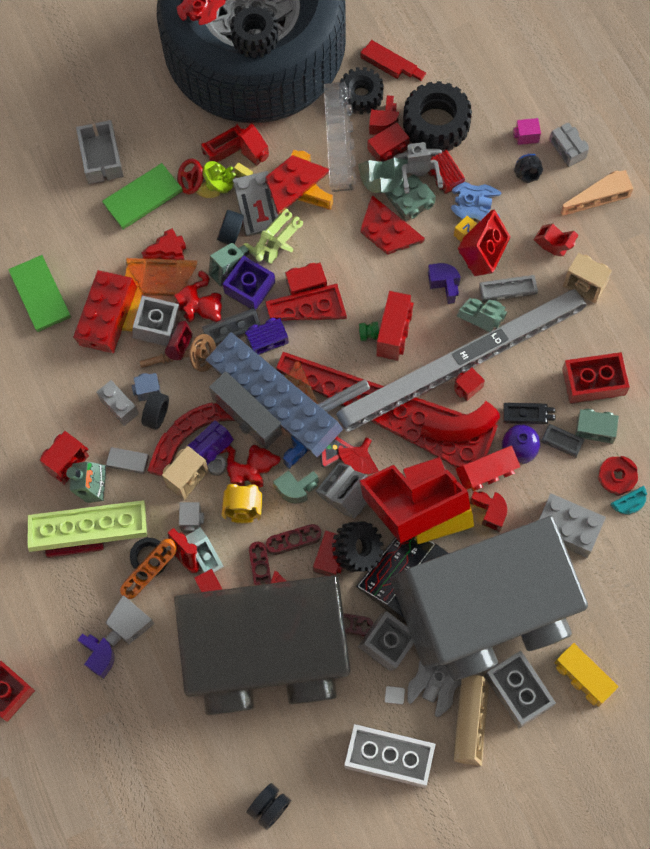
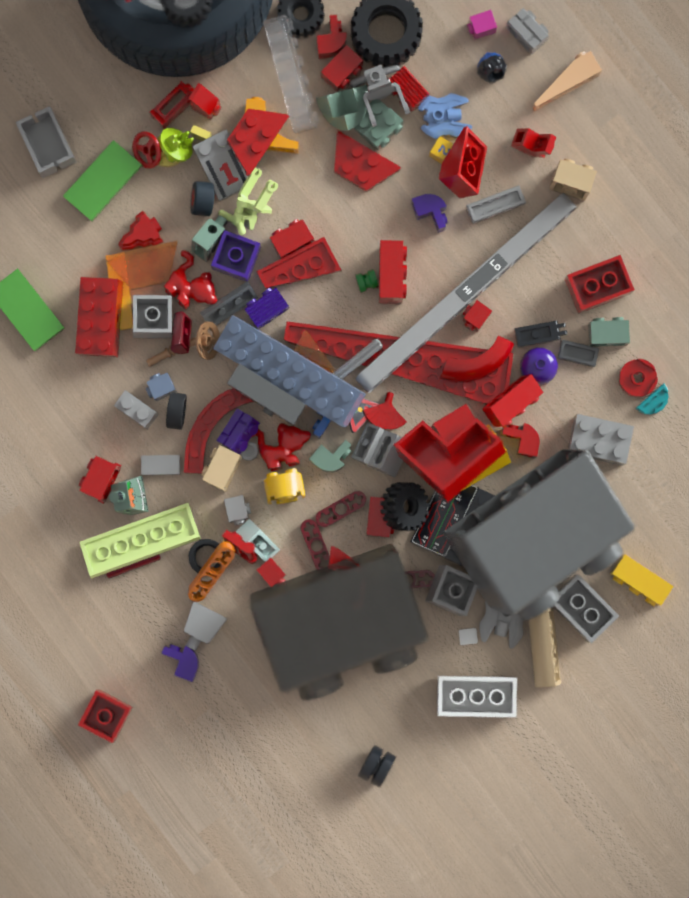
camera: 15 degrees left, 15 degrees up
sand green plate [457,298,507,332] -> none

